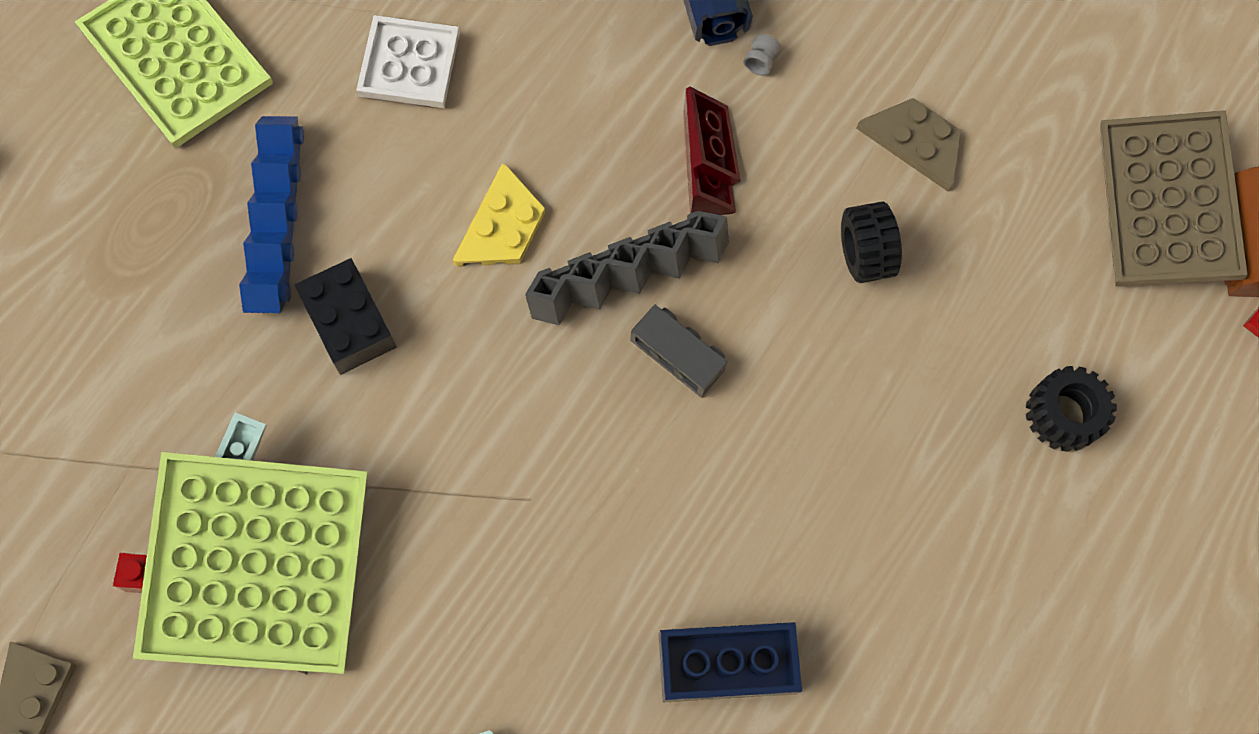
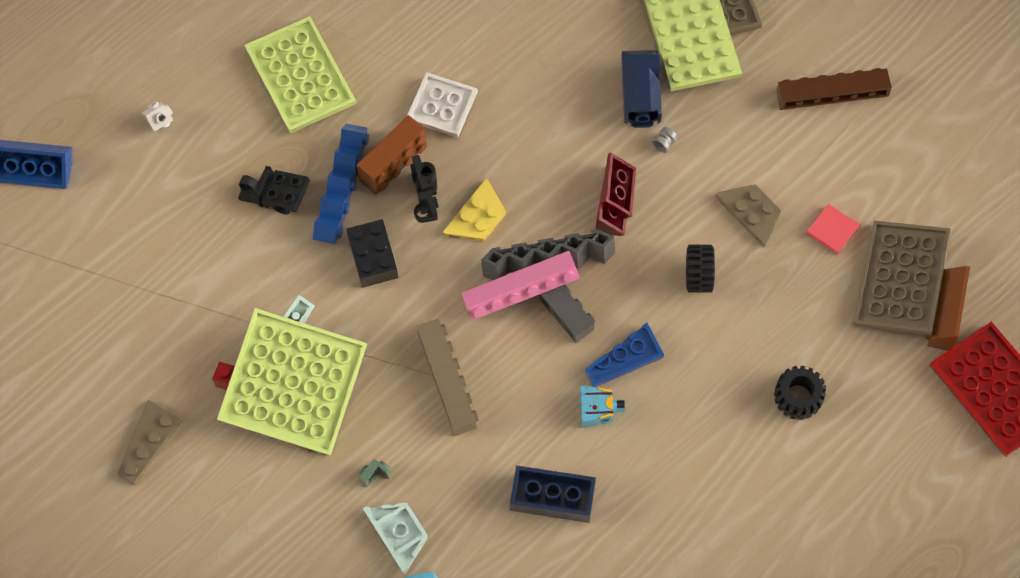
camera: 20 degrees right, 5 degrees down
none -> black plate [238,166,310,215]
none -> dark orange brick [357,115,427,195]
none -> sand green bracket [359,459,391,487]
none -> black plate [410,155,439,223]
none -> dark tan brick [417,319,479,436]
none -> bright pink brick [462,251,580,321]
none -> medium azure torso [580,386,625,428]
none -> blue wing [585,323,664,387]
none -> coral tile [806,204,860,255]

